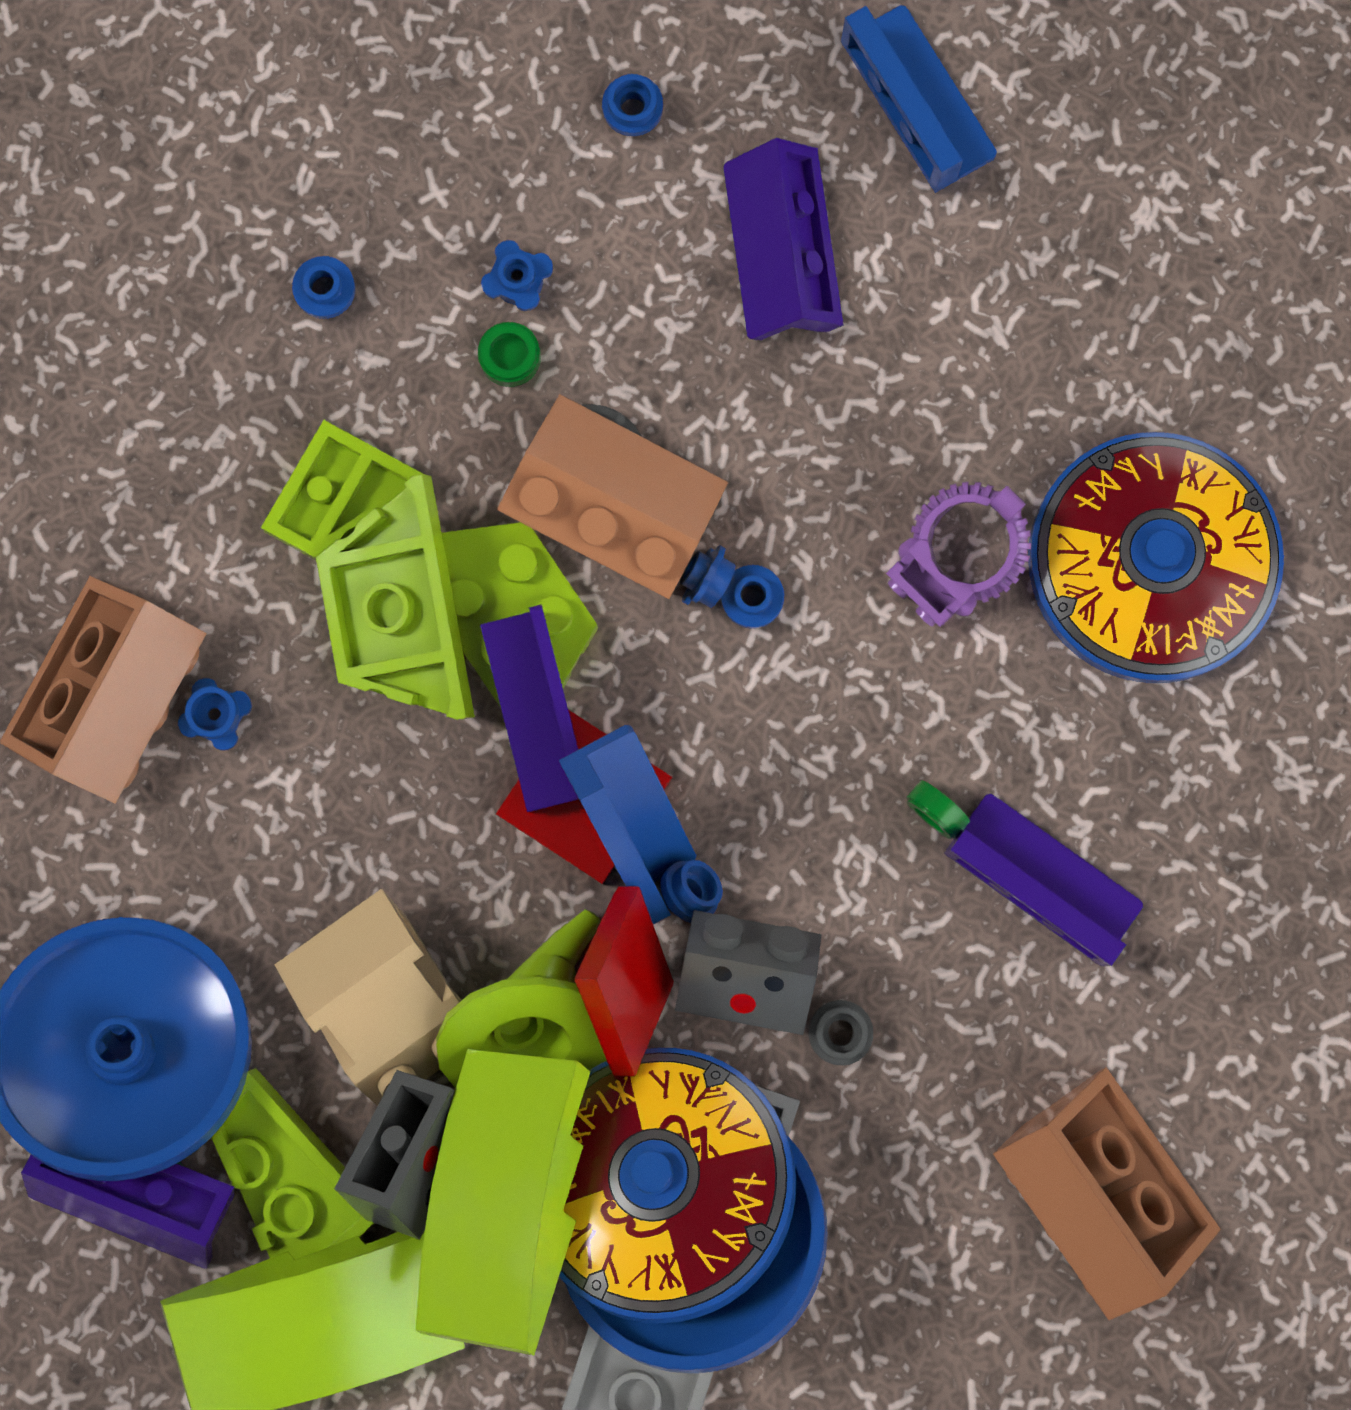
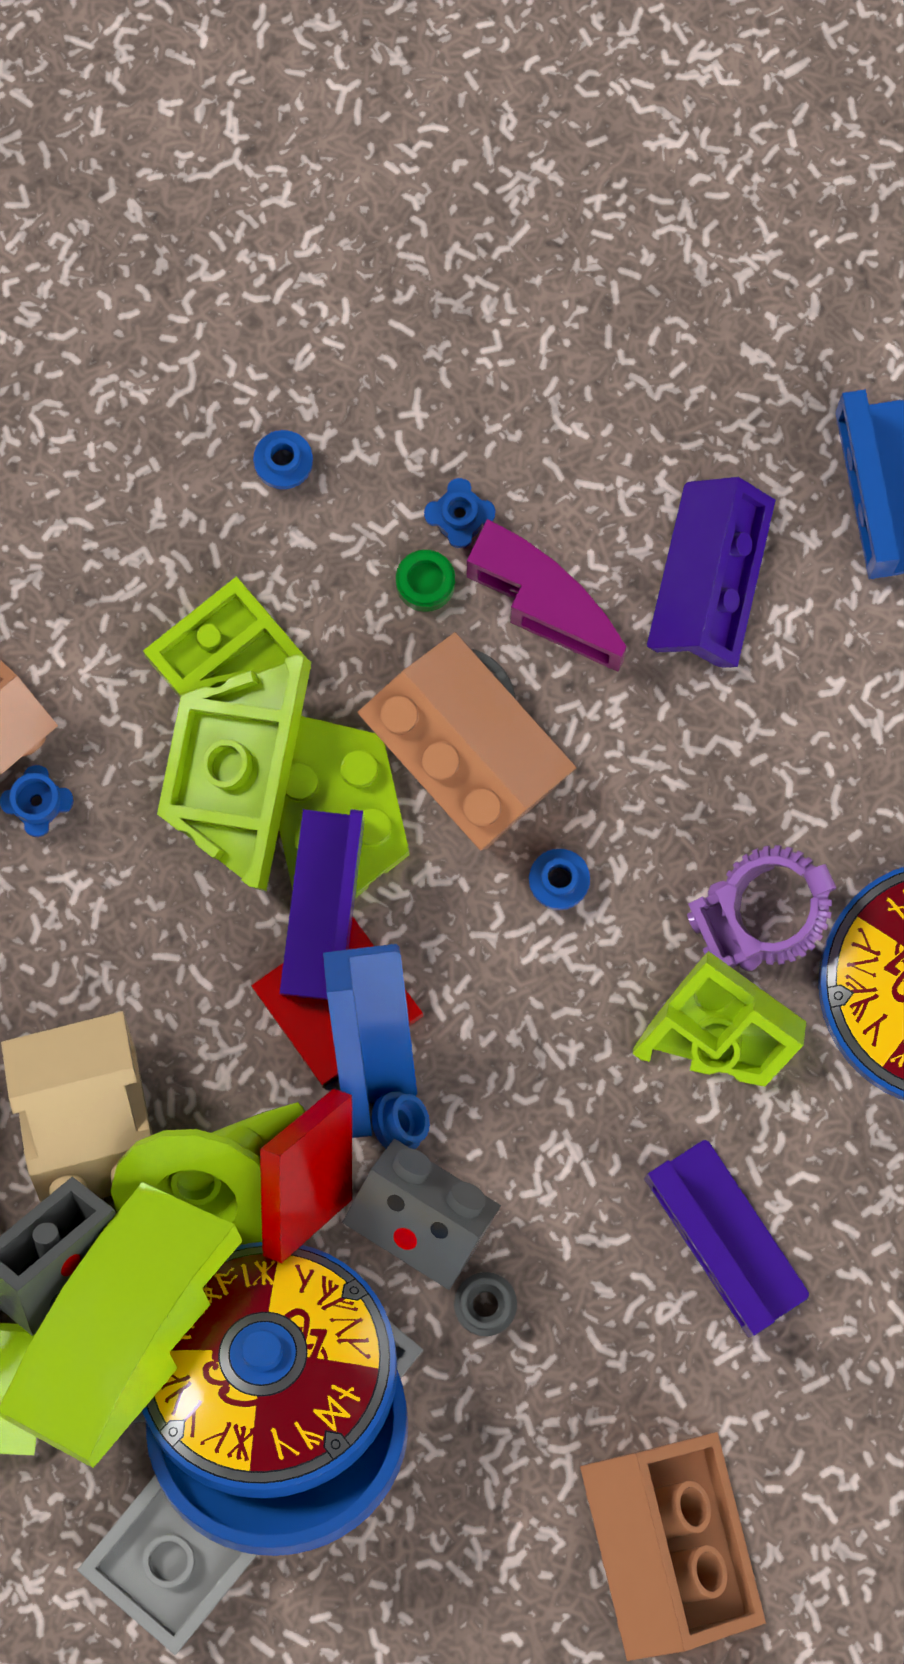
camera: 20 degrees right, 5 degrees down
blue plate [602,74,663,136] -> none
blue plate [680,545,736,608] -> none
green tile [906,780,970,839] -> none
none -> magenta slope [466,519,627,672]
none -> lime slope [632,951,806,1087]

